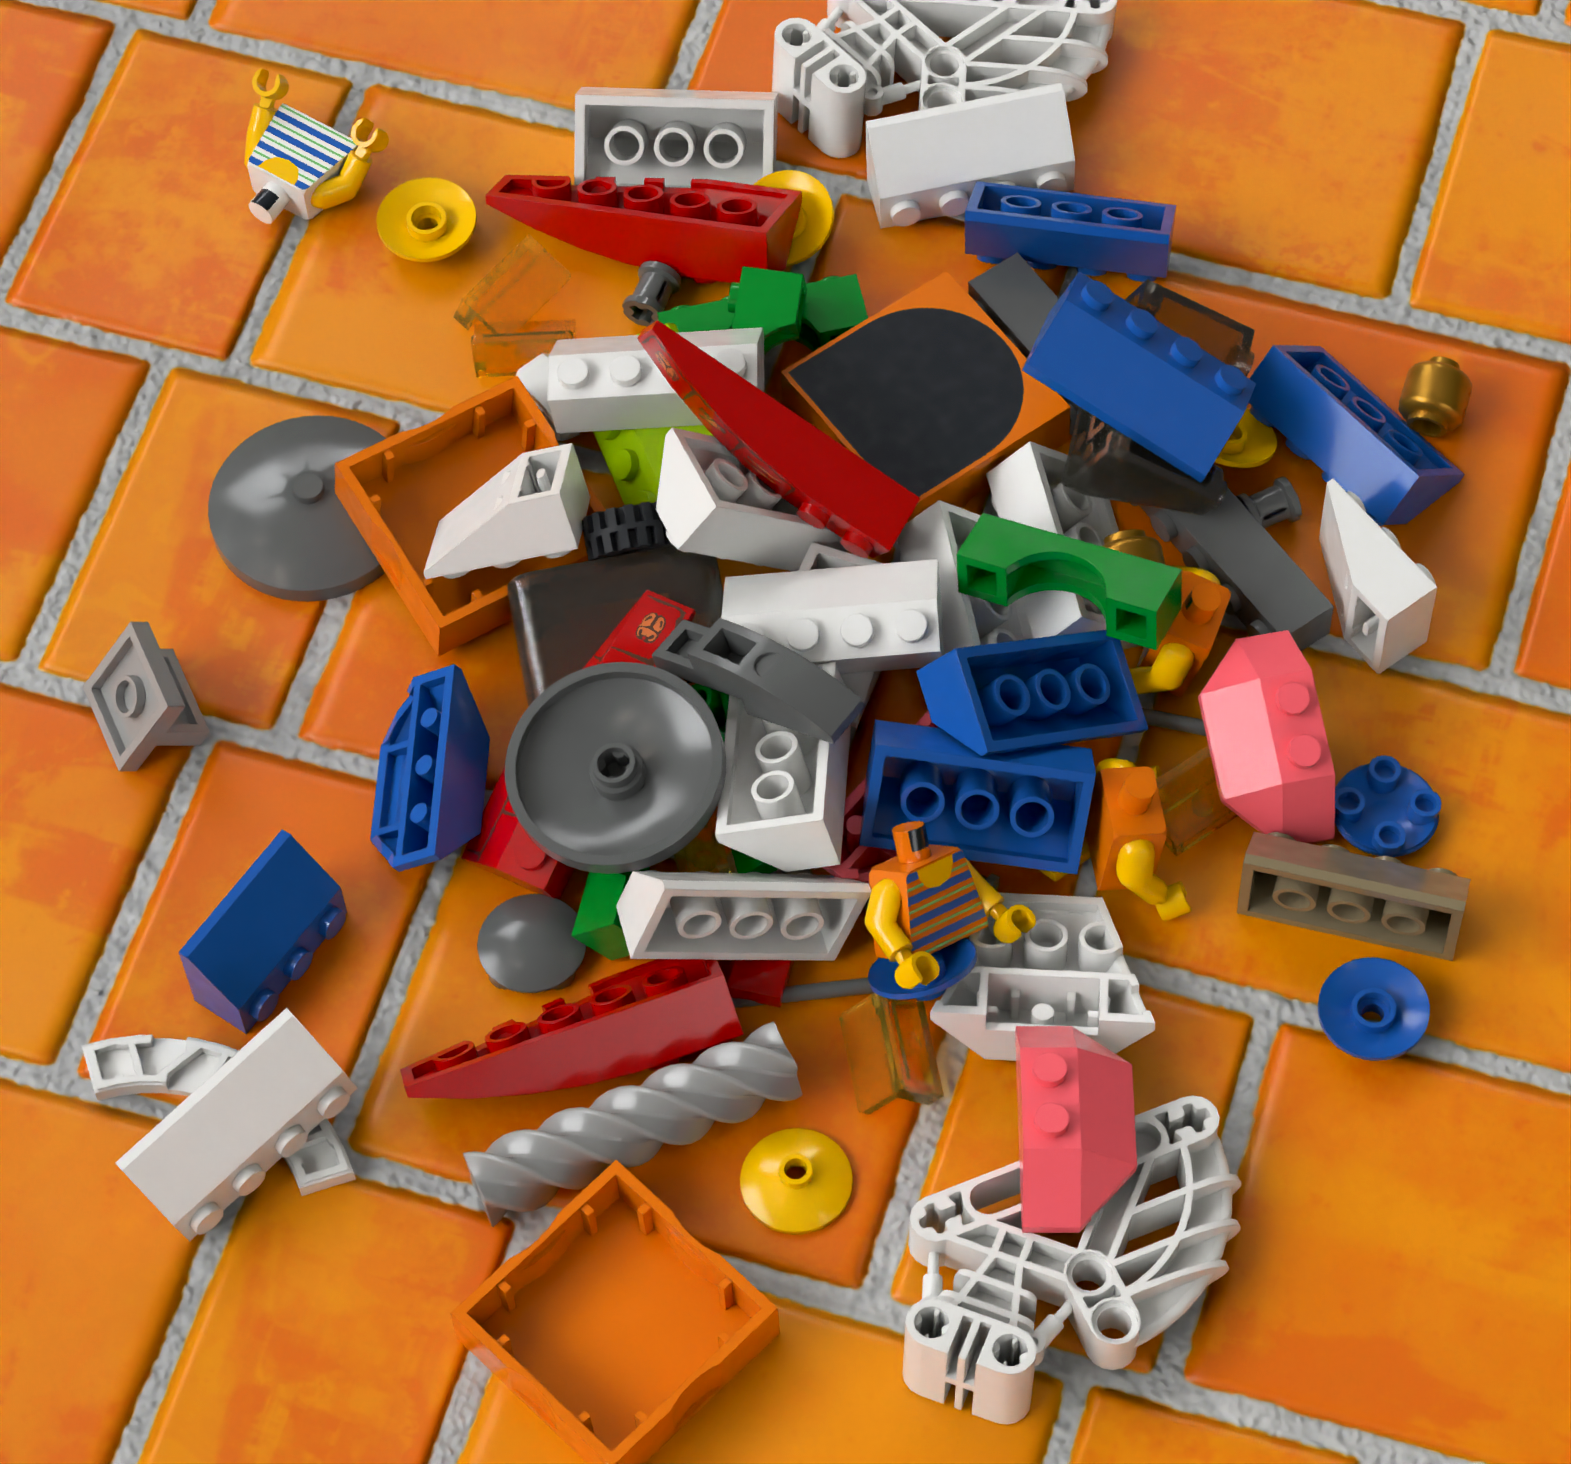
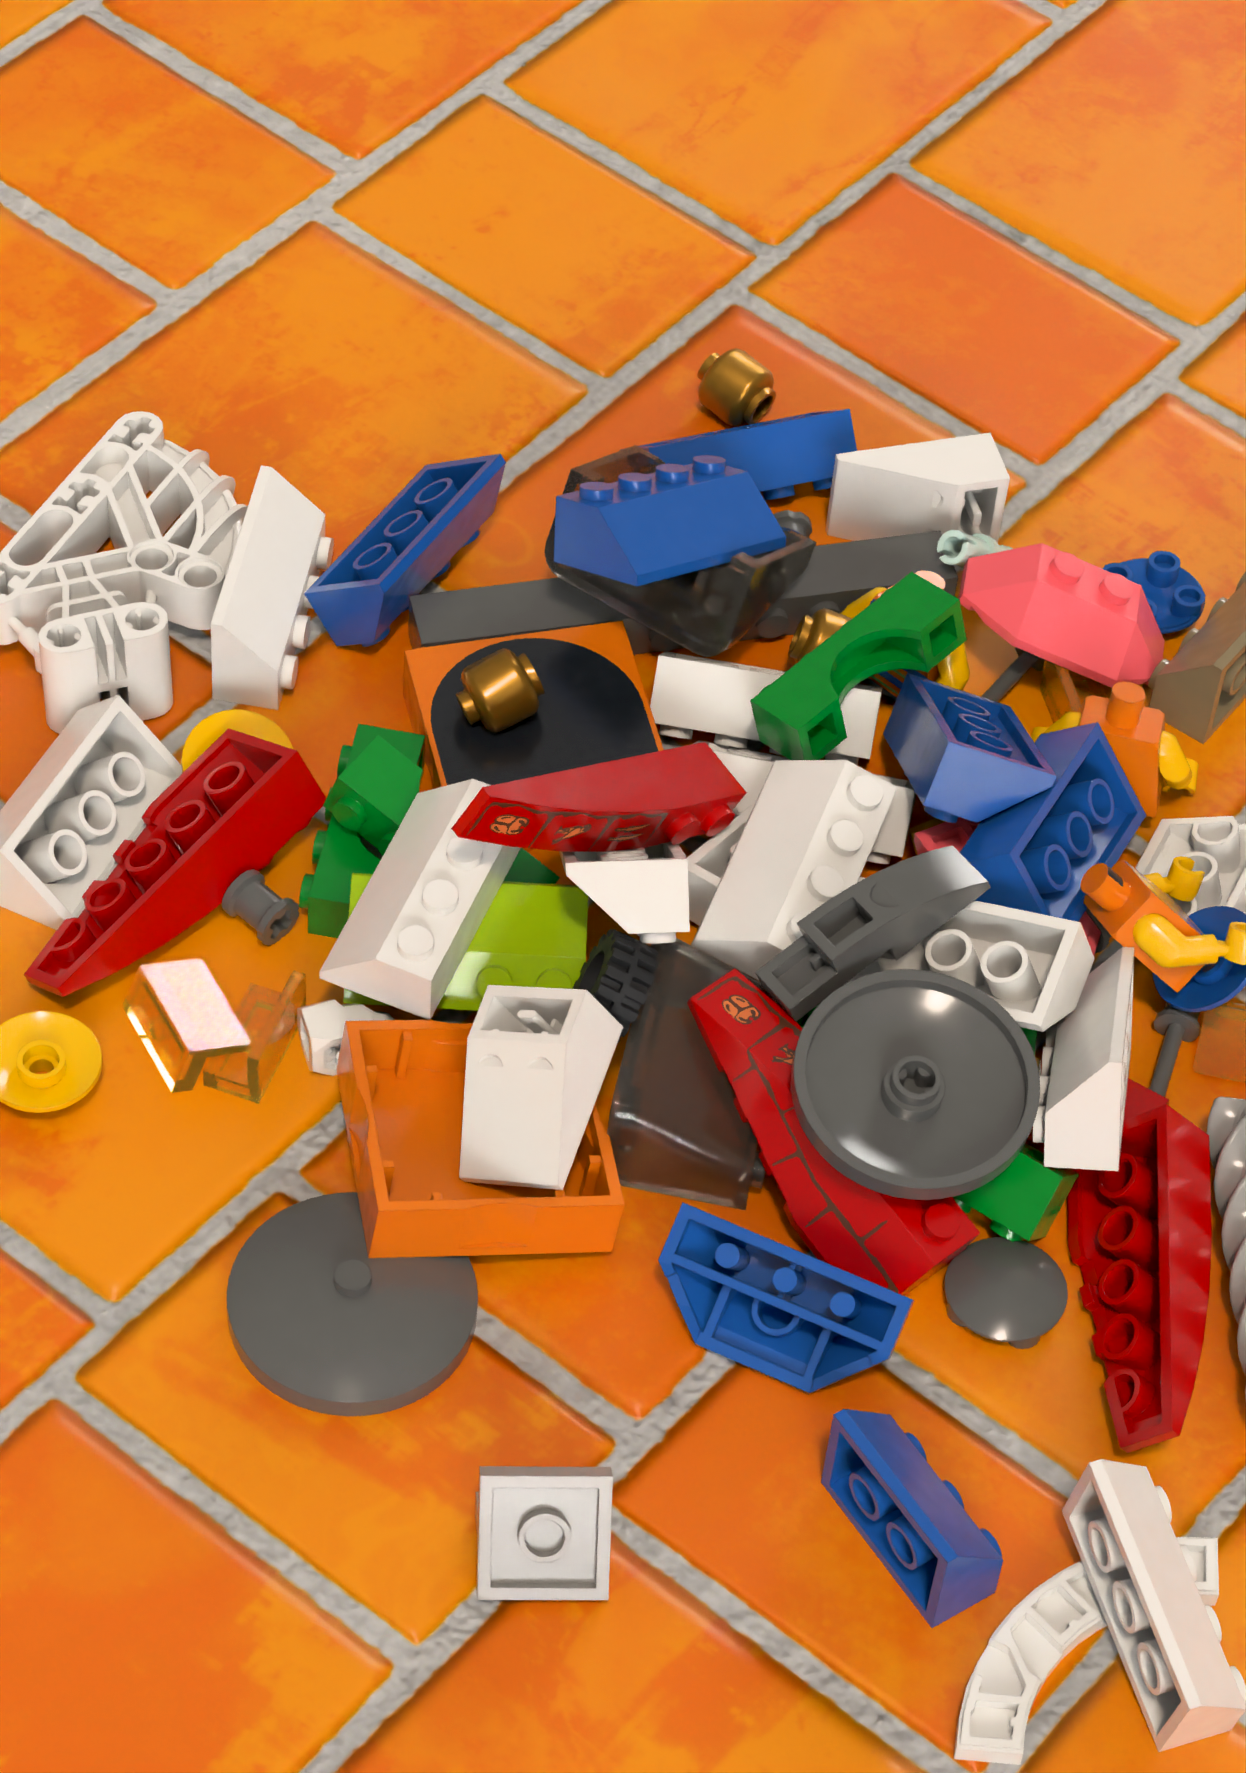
camera: 75 degrees left, 10 degrees down
none -> pearl gold head [455,648,545,733]
none -> light aqua pin [937,530,1013,571]

